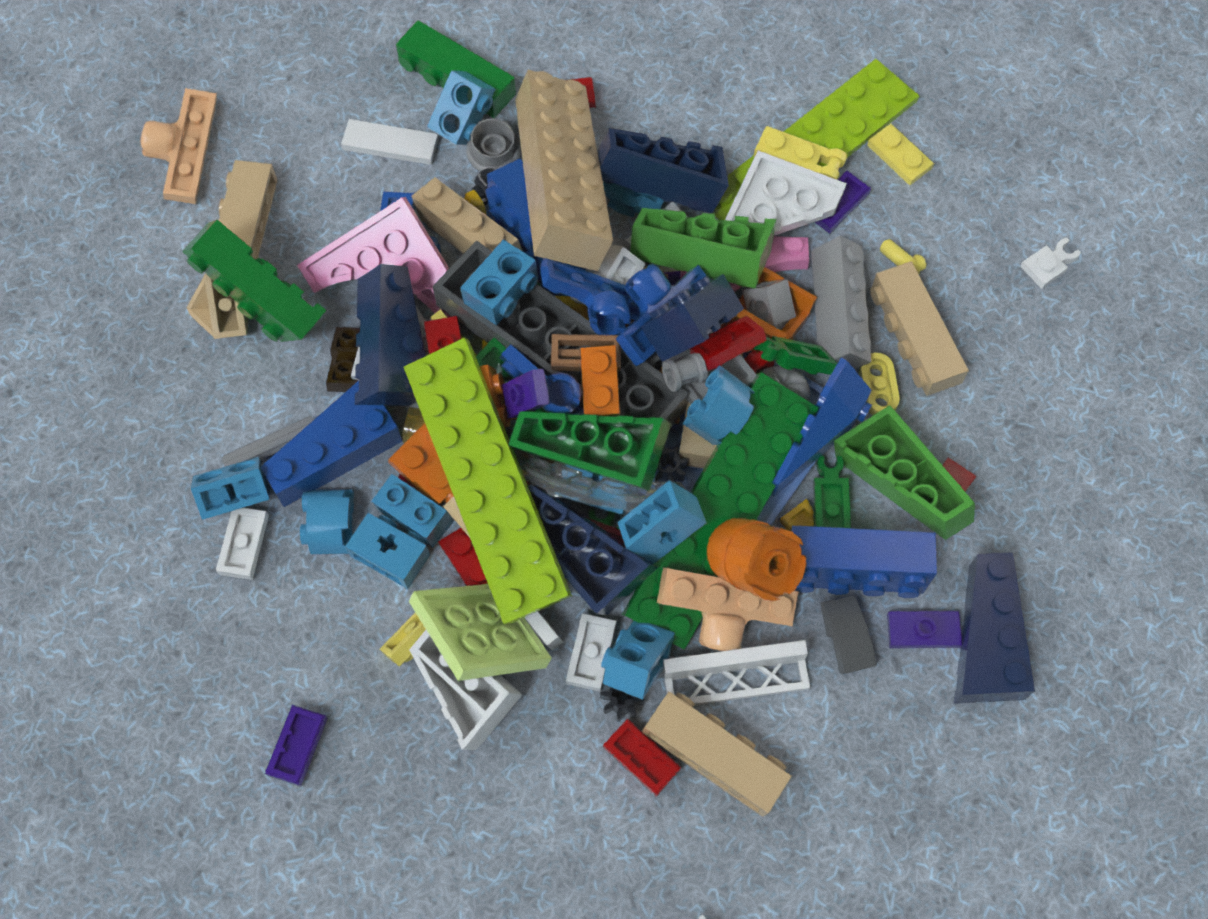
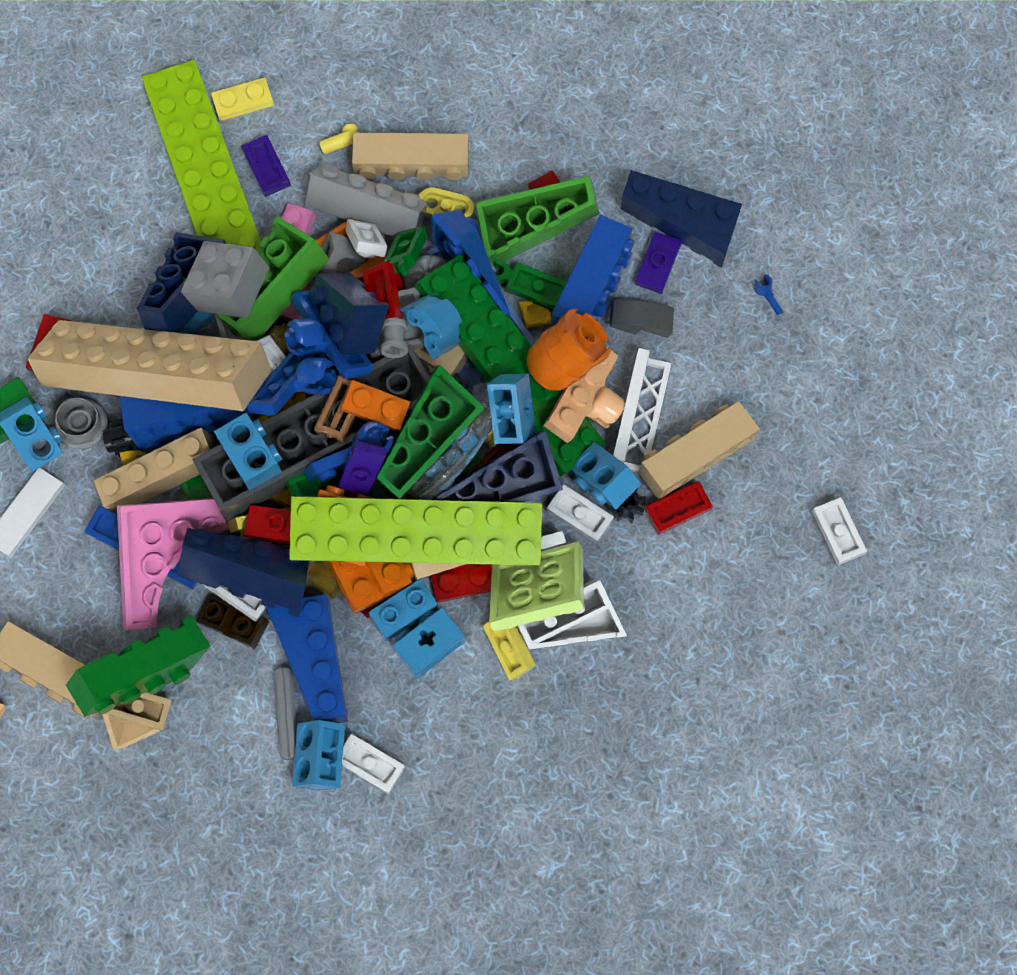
camera: 70 degrees left, 5 degrees up
dark purple plate [264,705,328,787] -> none
dark azure cylinder [300,489,354,554] -> none
white plate [725,150,847,236] -> none
light yellow plate [754,126,847,180] -> none
white plate [1020,238,1081,289] -> none
none -> light grey brick [181,241,269,318]
none -> white plate [345,219,387,258]
none -> blue hand [754,274,783,315]

